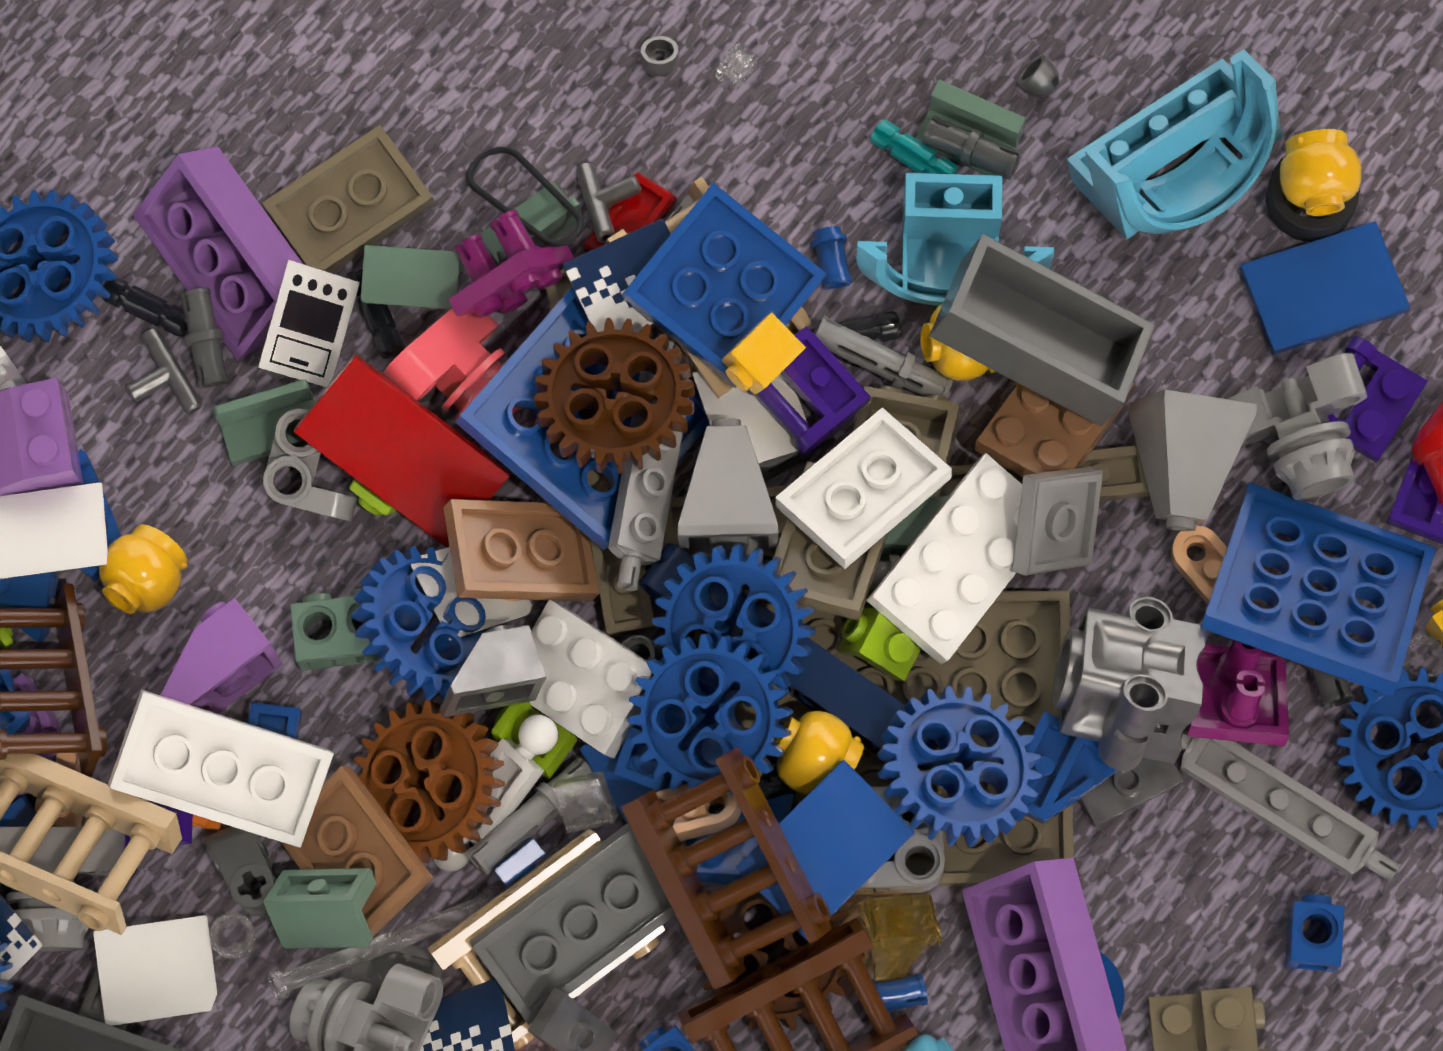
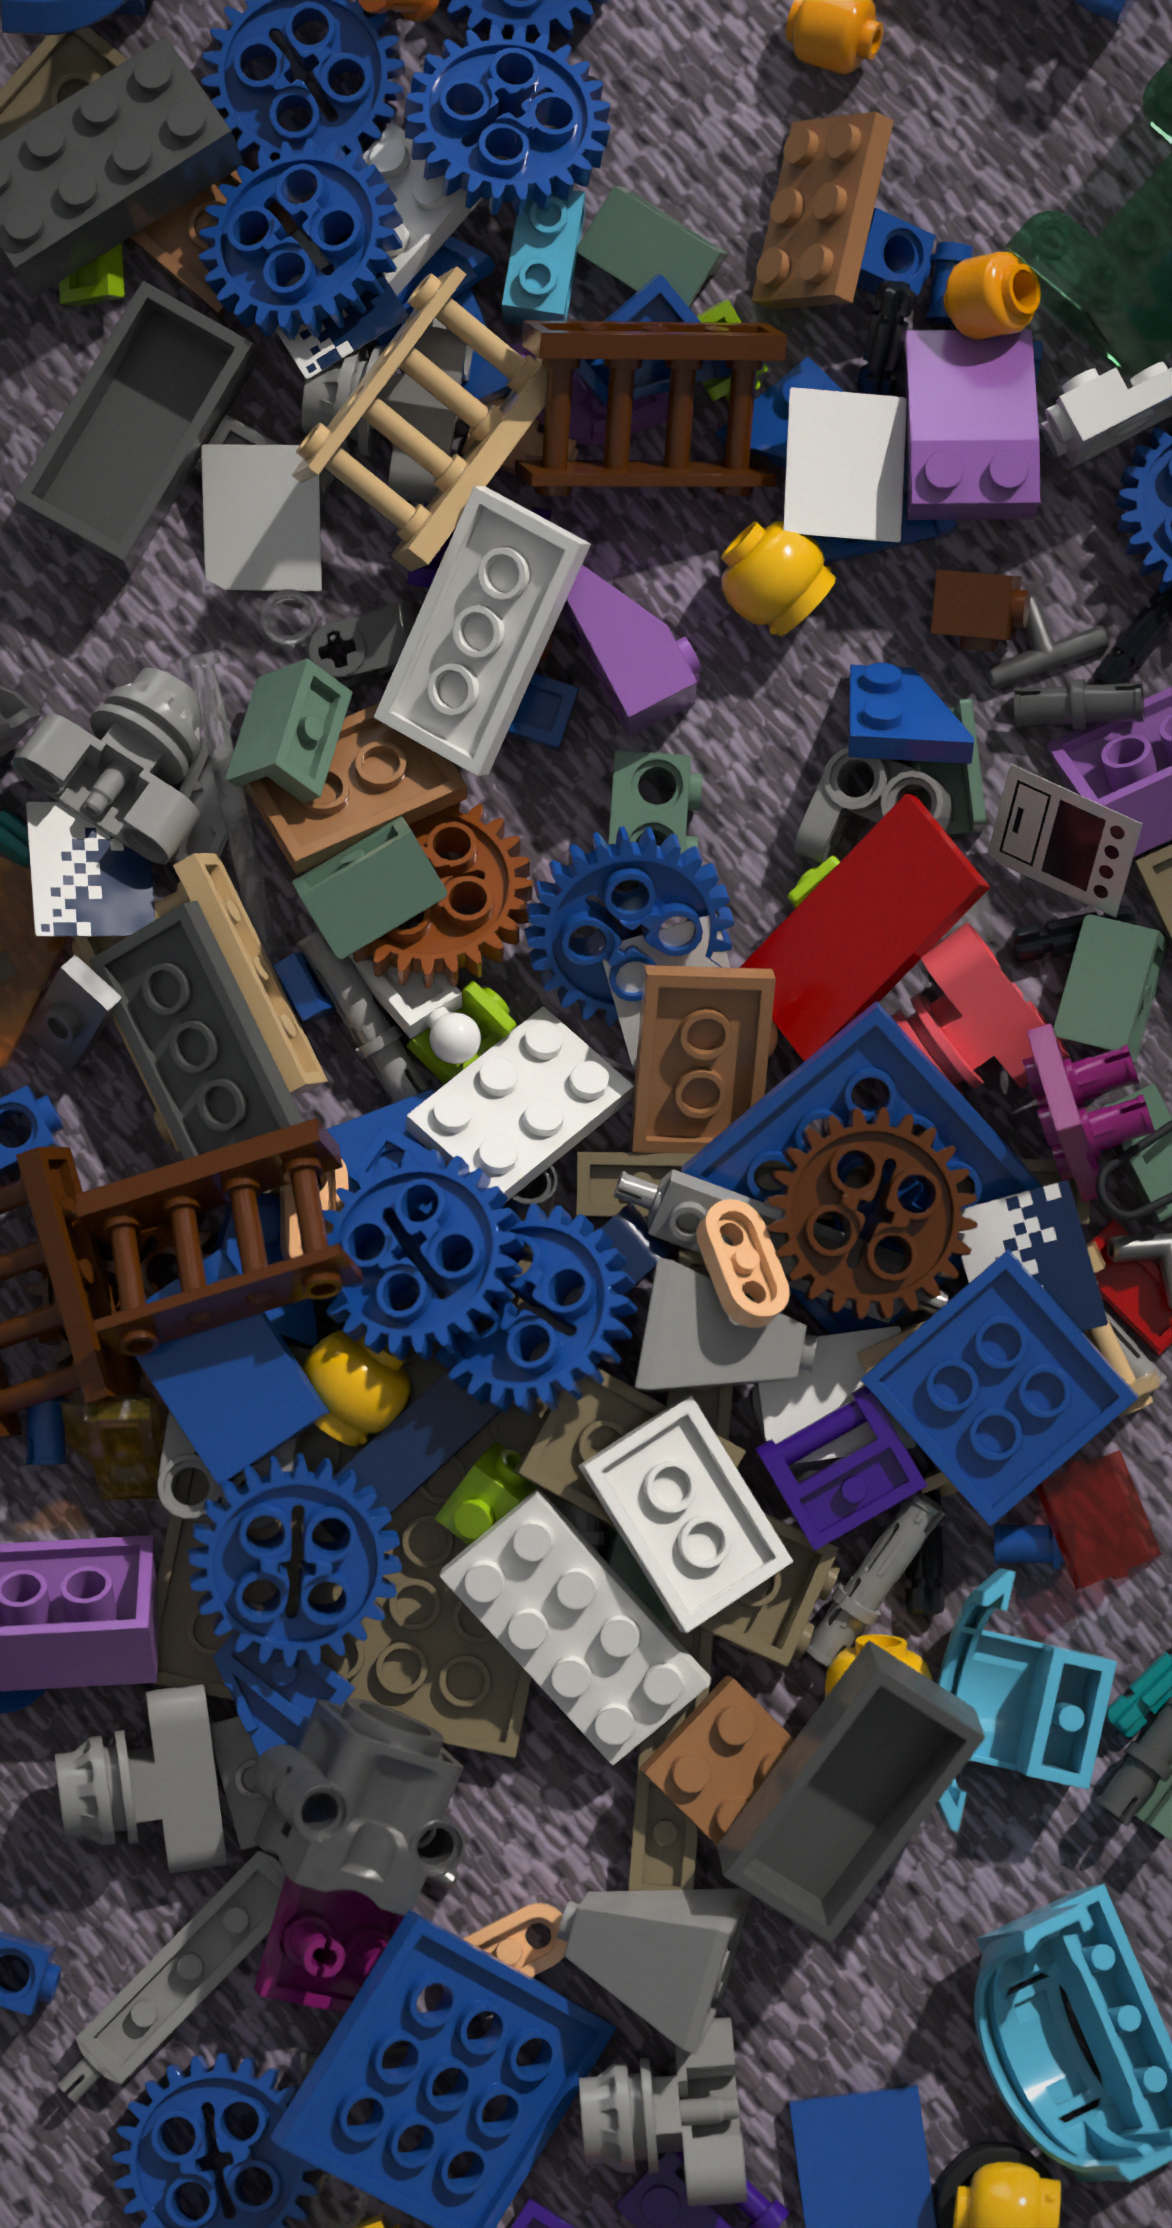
camera: 100 degrees right, 10 degrees up
slope [440,625,547,717] -> none
clear plate [552,771,619,833] -> none
yellow brick [721,312,806,395] -> none
light grey tile [1013,466,1103,576] -> none
none -> light grey beam [55,1683,227,1874]
none -> sand green panel [292,816,447,959]
none -> light nougat plate [696,1199,789,1328]
none -> blue wing [848,663,974,764]
none -> reddish brown brick [931,570,1030,652]
none -> clear red piece [1036,1450,1162,1590]

